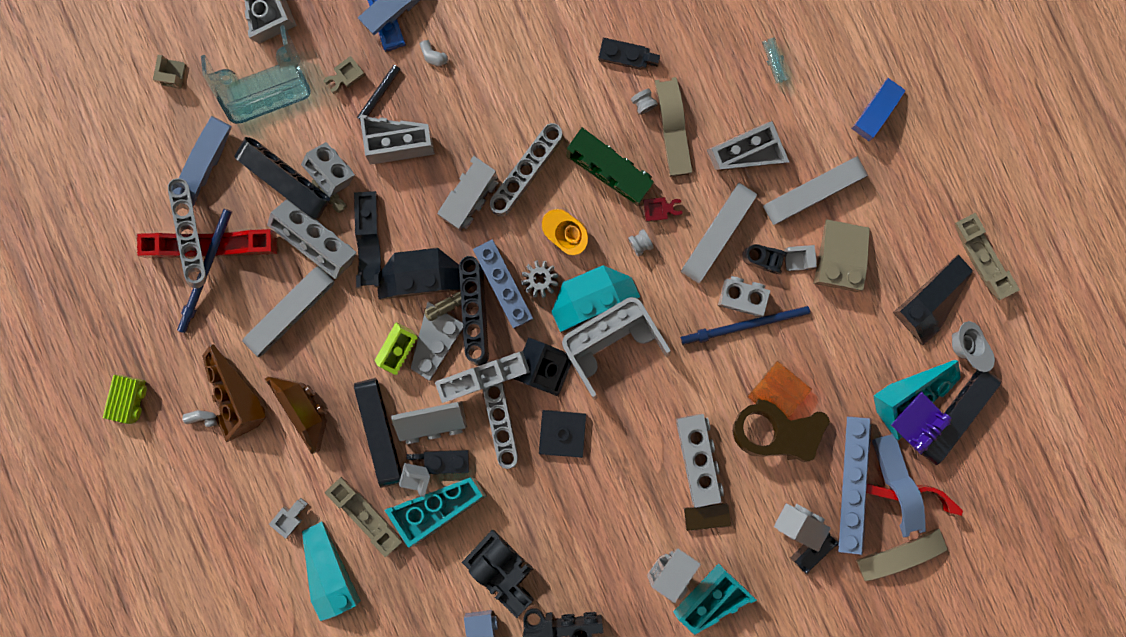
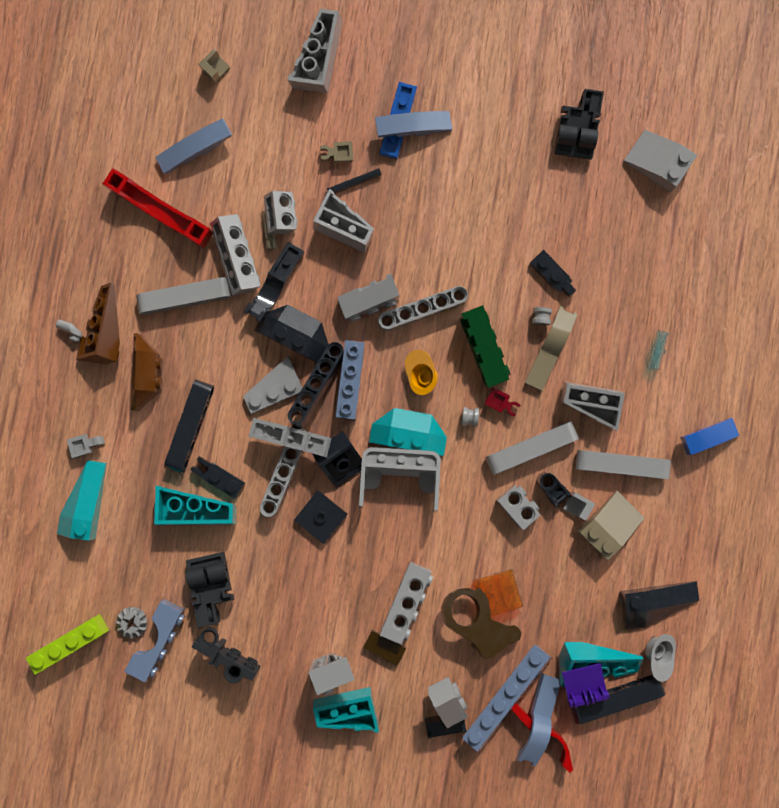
camera: 30 degrees right, 0 degrees up
lime brick [103,375,147,424] -> none
light grey beam [168,178,206,288] -> none
dark blue bar [177,208,232,333] -> none
clear light blue windscreen [201,25,311,124] -> none
black beam [234,137,330,219] -> none
dark tan slope [324,477,402,558] -> none
lime brick [375,322,417,375] -> none
light grey slope [391,401,467,444] -> none
light grey panel [399,463,430,497] -> none
light grey arm [419,40,448,66] -> none
dark tan axle [424,292,462,321] -> none
light grey gear [522,261,559,298] -> none
dark blue bar [680,306,810,345] -> none
dark tan slope [856,528,948,581] -> none
dark tan slope [955,213,1020,300] -> none

